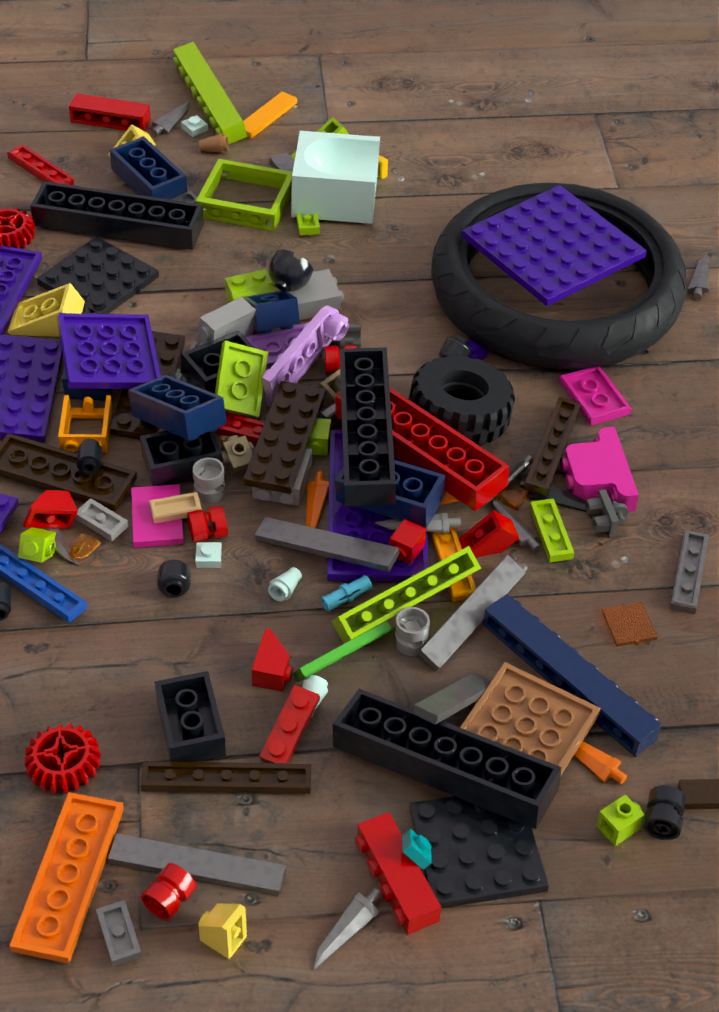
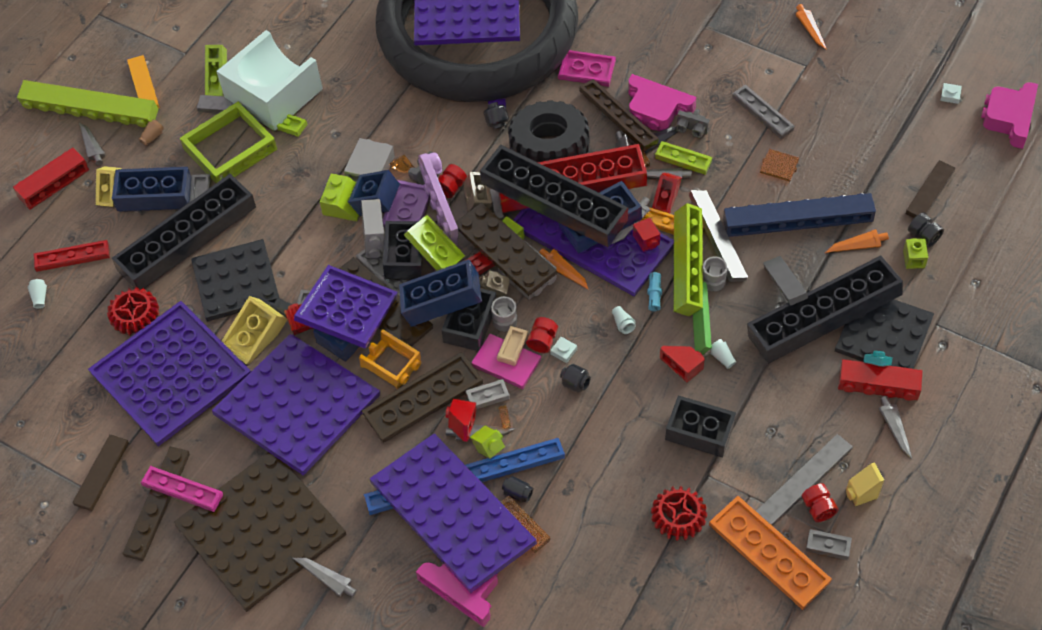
camera: 50 degrees left, 10 degrees up
black brick [77,439,102,474] -> none
dark brown plate [141,761,311,794] -> none
light aqua plate [181,115,208,137] -> none
flat silver tile [254,517,399,572] -> none
red plate [259,685,320,763] -> none
black cylinder [269,249,313,291] -> none
medium nougat plate [460,662,601,777] -> none

